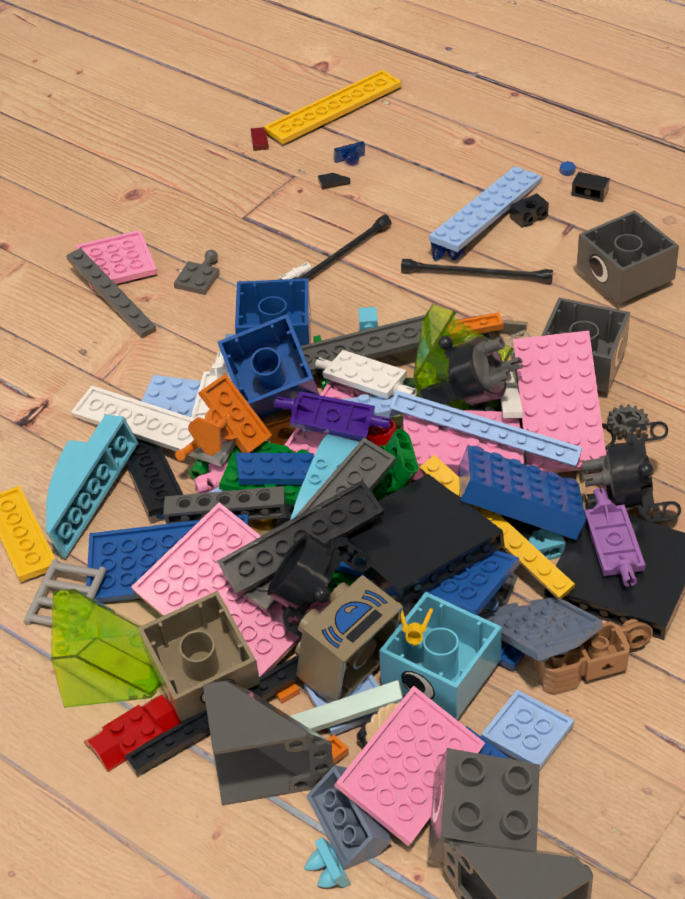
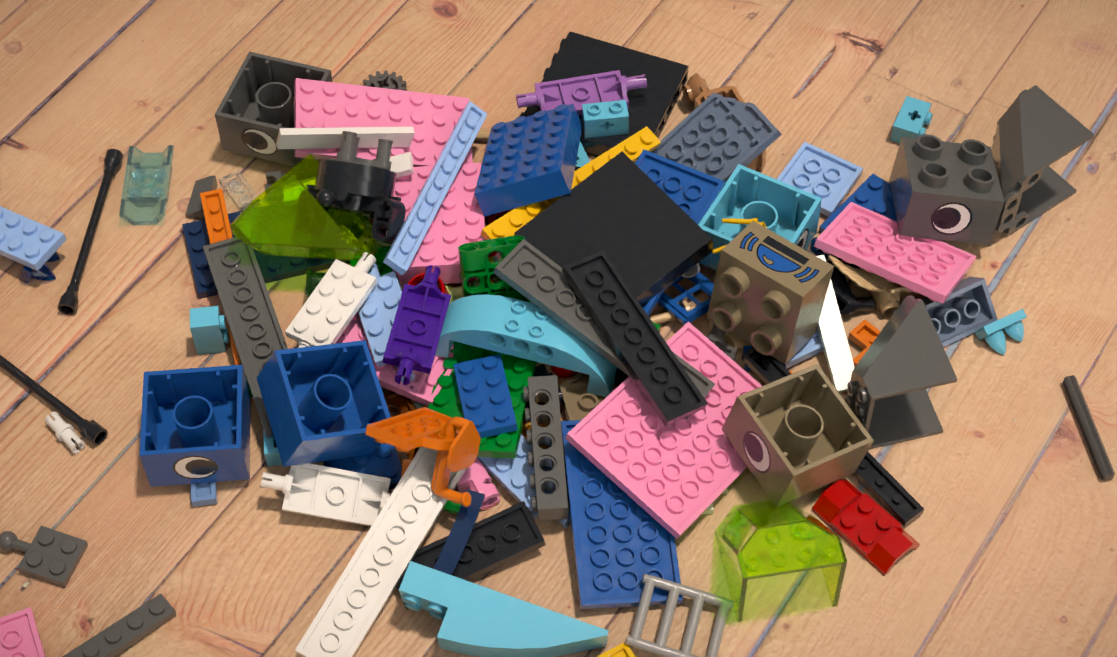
camera: 95 degrees left, 10 degrees up
light blue plate [141,375,201,417] -> none
black piece [267,533,371,638] -> none
dark grey brick [577,210,679,304] -> none
black piece [582,421,681,523] -> none
none -> clear light blue piece [119,145,174,226]
none -> white tile [276,127,415,149]
none -> dark blue sticker [433,489,485,575]
none -> medium azure brick [582,100,629,138]
none -> medium azure brick [890,96,933,143]

